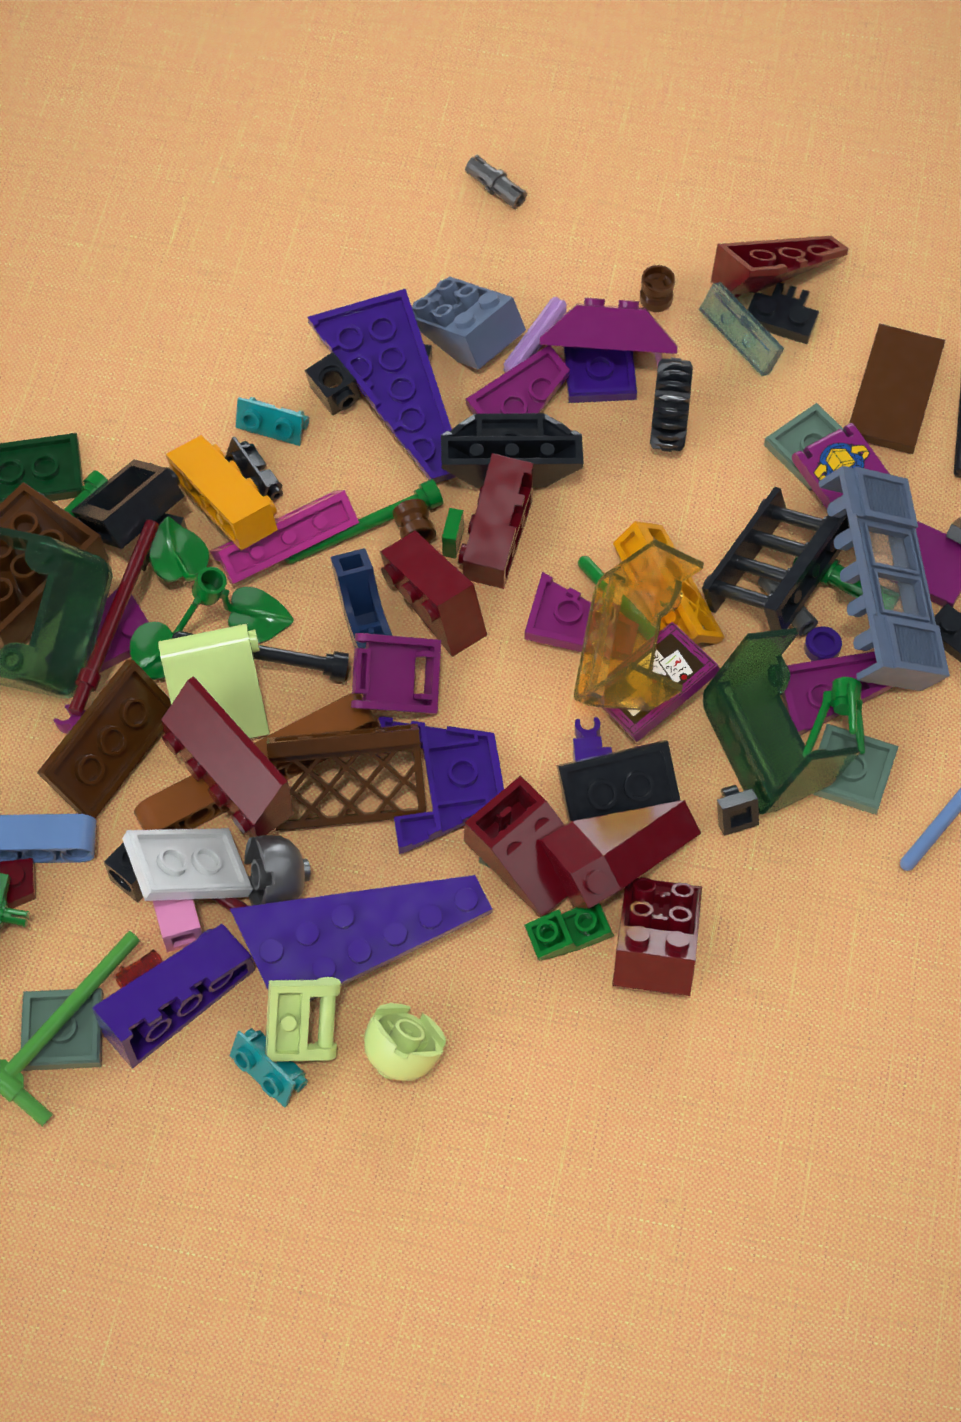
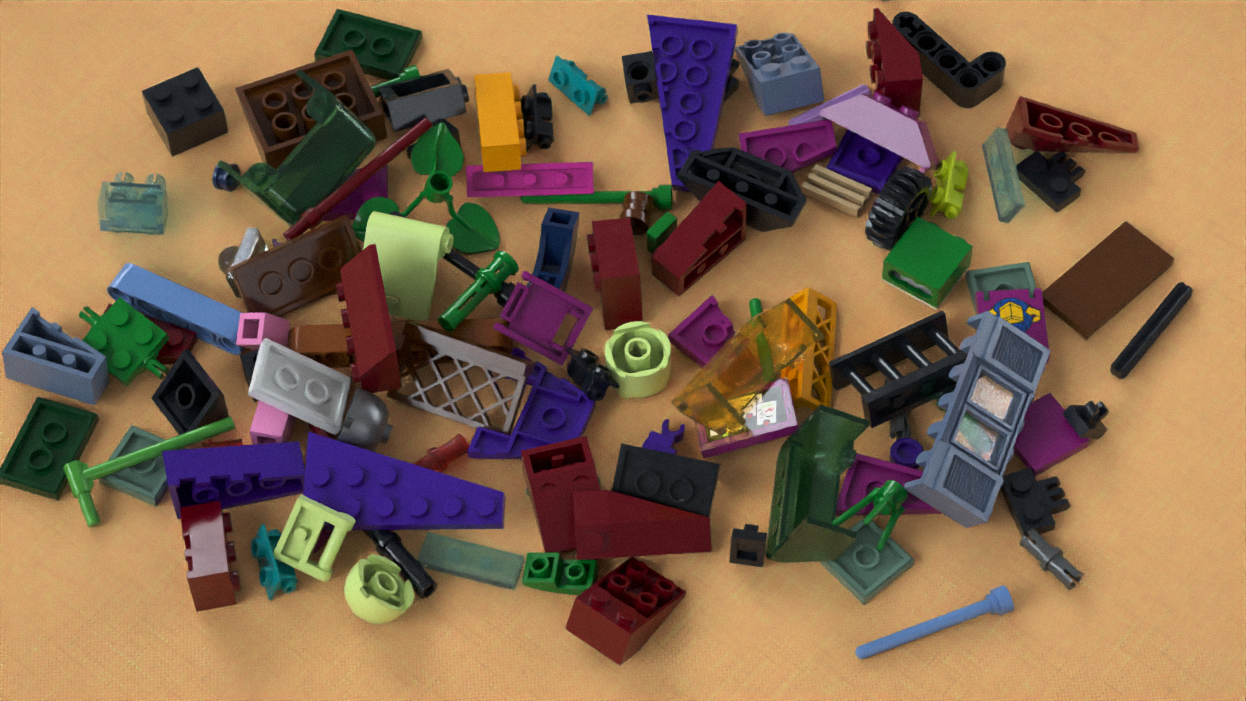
camera: 30 degrees right, 5 degrees down
reddish brown wheel [640,265,675,312] -> none
none -> black slope [151,350,229,435]
none -> dark red wedge [180,501,241,612]
none -> clear smoke tile [218,227,268,298]
none -> bright pink brick [236,313,290,351]
none -> black pin [362,530,438,599]
none -> clear red pin [413,434,469,473]
none -> clear light blue tile [417,532,525,591]
none -> green pin [437,250,519,333]
none -> black hinge [566,347,620,401]
none -> yellowish green brick [605,321,671,399]
none -> tan tile [801,164,872,217]
none -> dark red slope [866,8,923,117]
none -> green piece [882,217,973,310]
none -> black beam [892,12,1006,108]
none -> neon yellow hinge [929,151,969,219]

